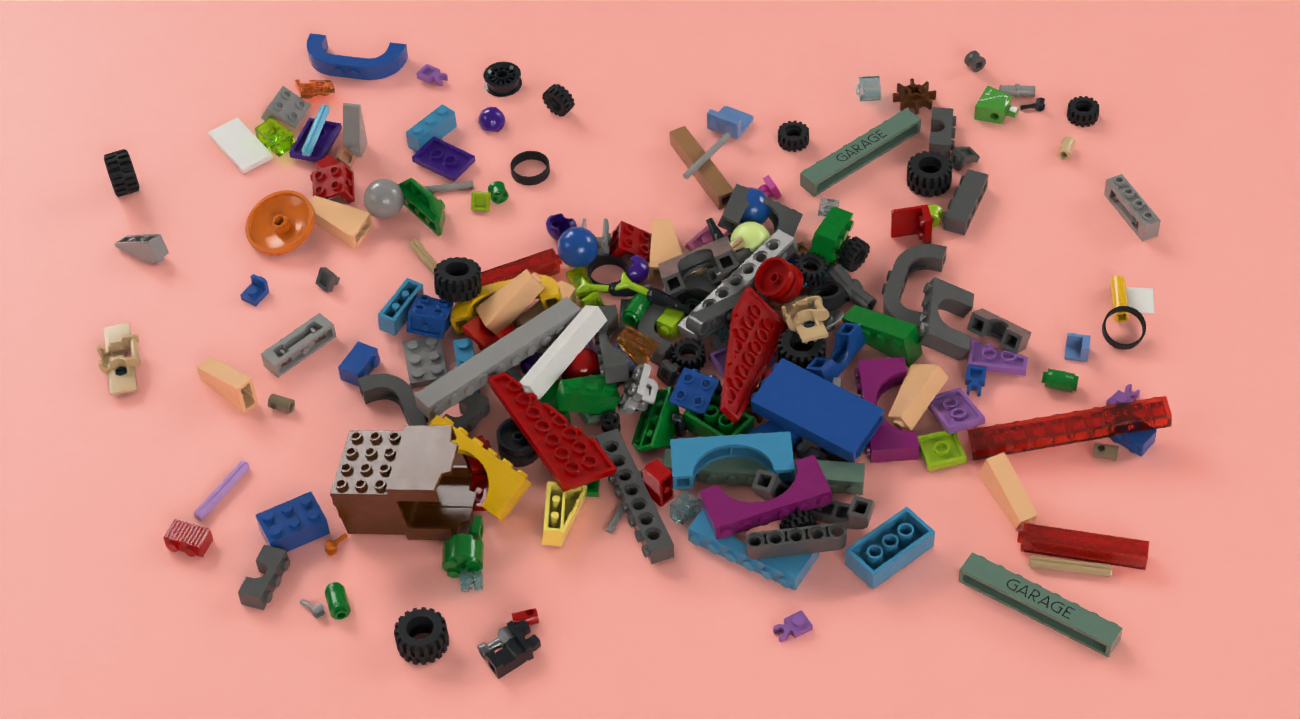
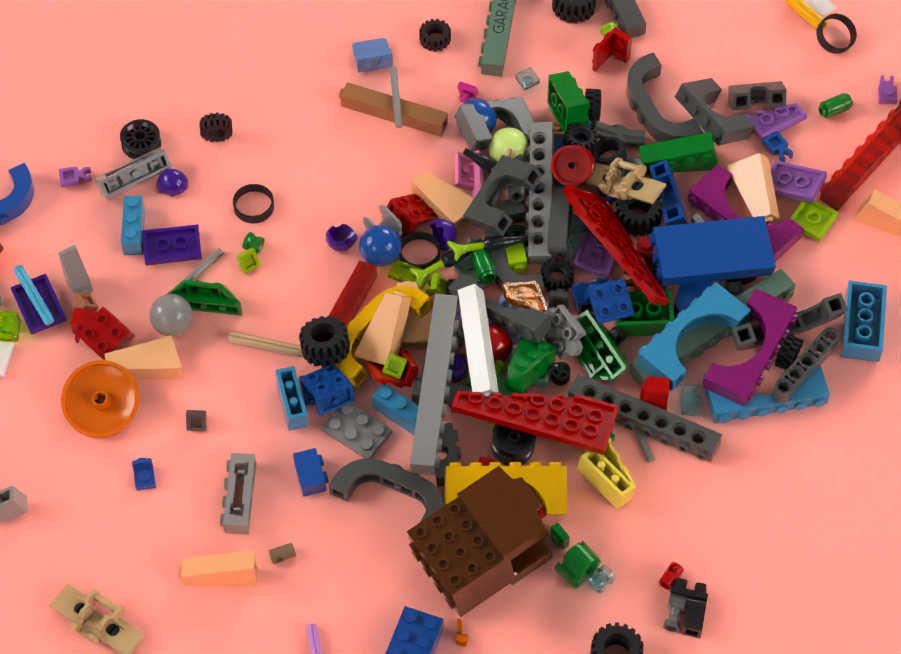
camera: 45 degrees left, 10 degrees up
medium lavender plate [773,610,813,642] -> none
medium blue panel [1064,333,1091,362] -> none
none -> light grey brick [94,147,172,198]
none -> lime tile [382,353,407,379]

